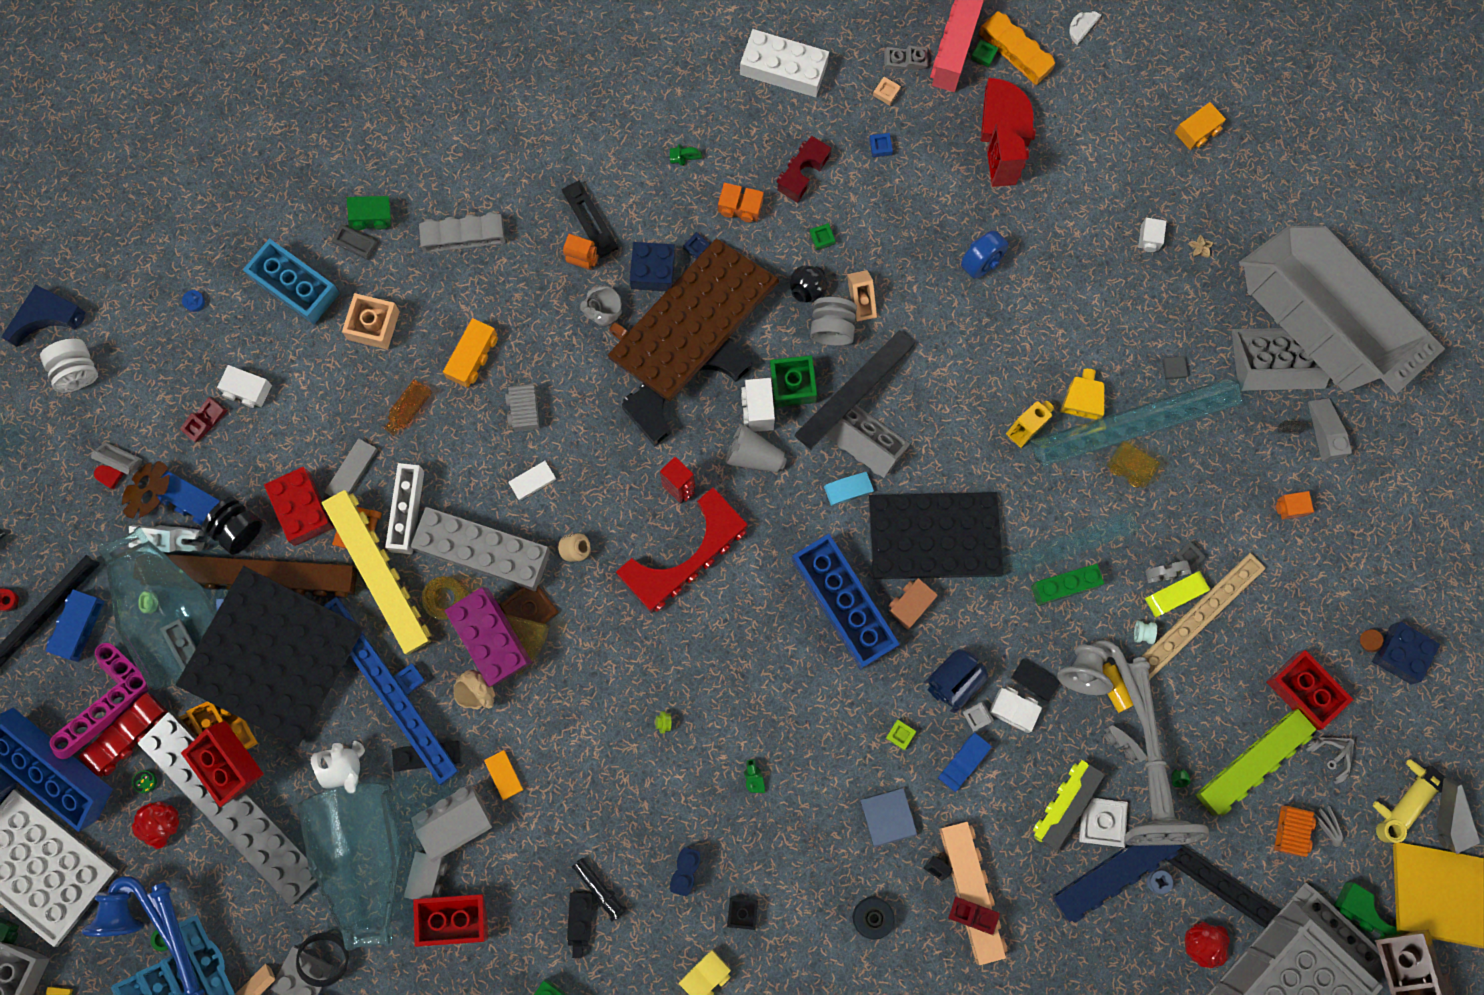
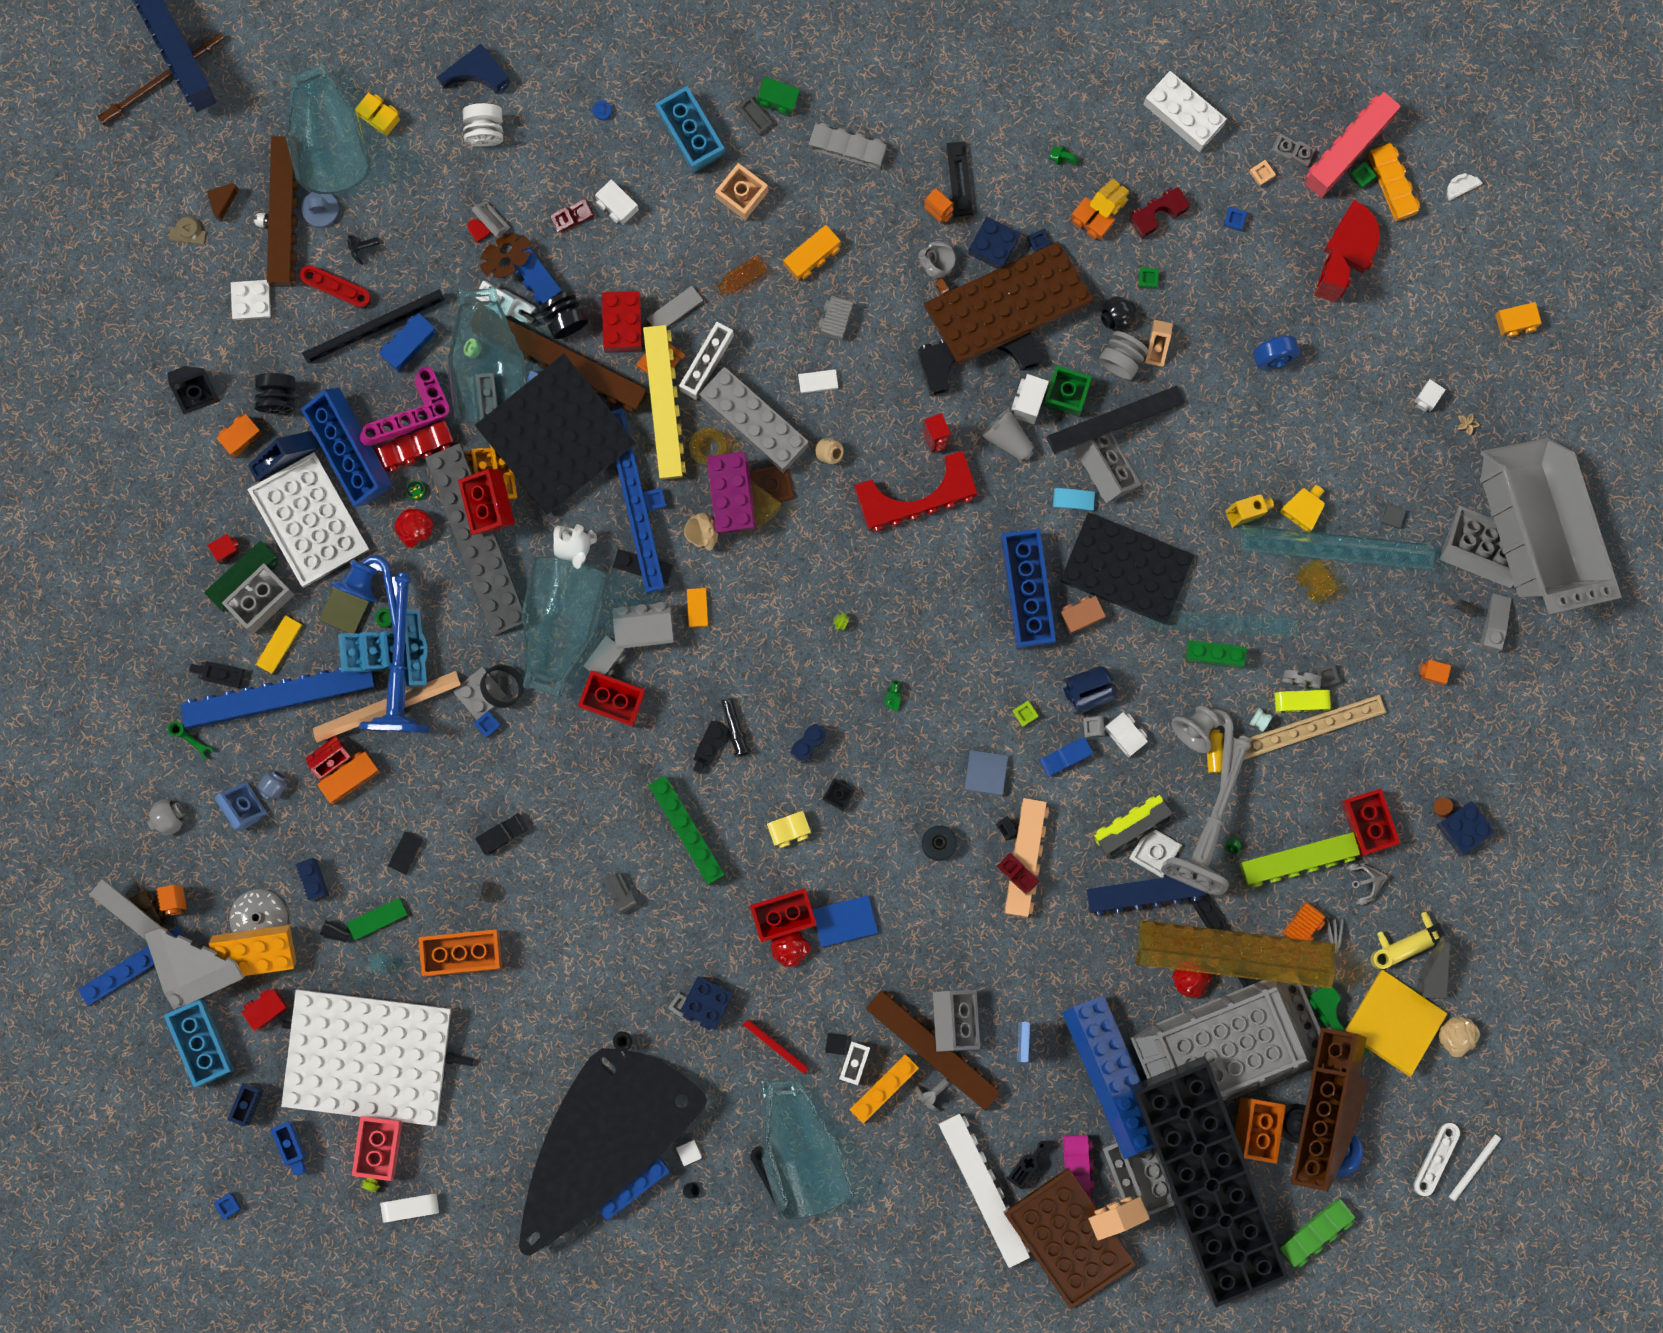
camera: 25 degrees right, 5 degrees up
black tile [1010,659,1060,702] -> none
light grey slope [1104,725,1147,763] -> none
sand blue wheel [1146,870,1173,894] -> none
none -> olive tile [319,587,370,634]
none -> yellow brick [1090,179,1129,218]
none -> clear yellow brick [1135,920,1335,988]

